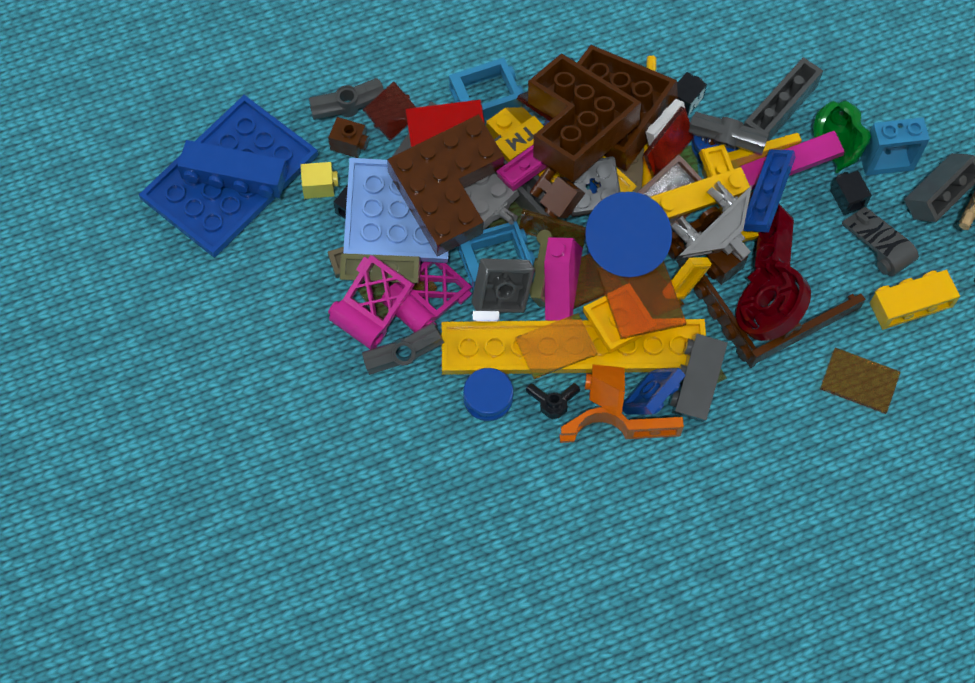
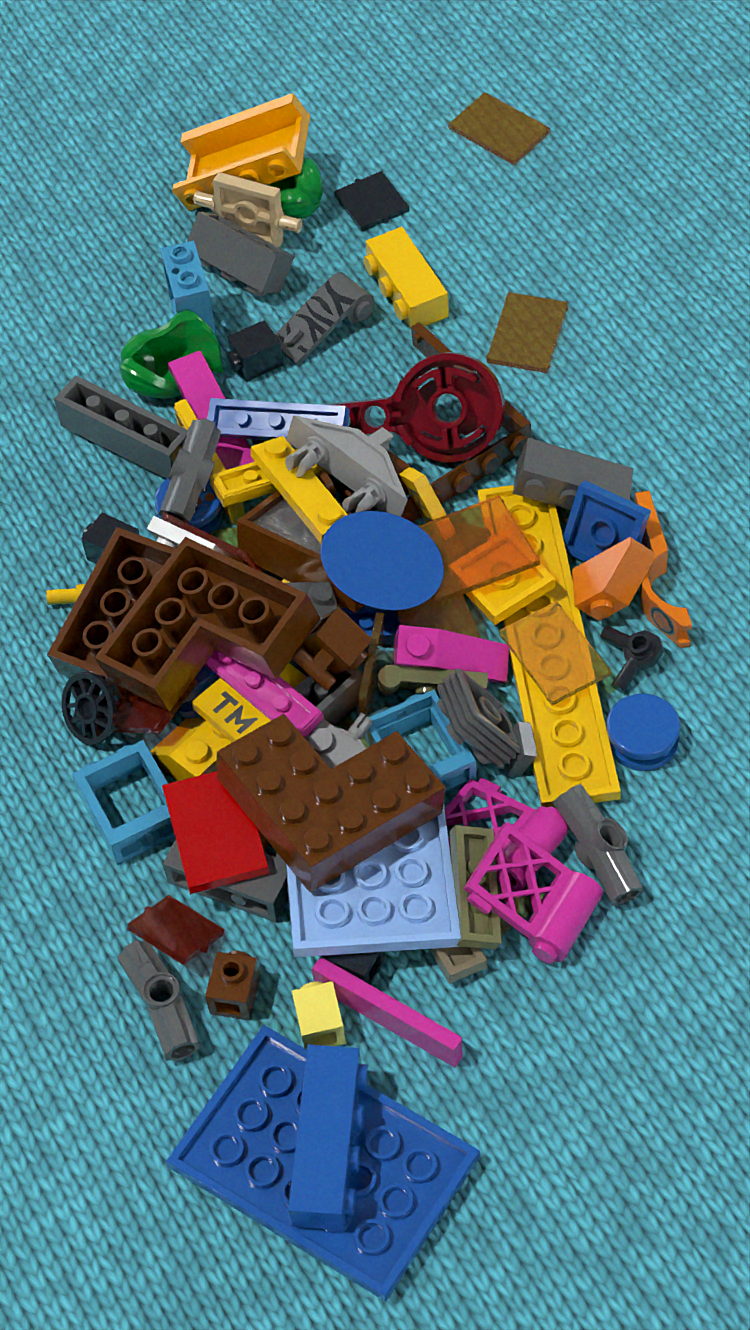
camera: 90 degrees left, 10 degrees down
none -> dark pink tile [312,958,463,1068]

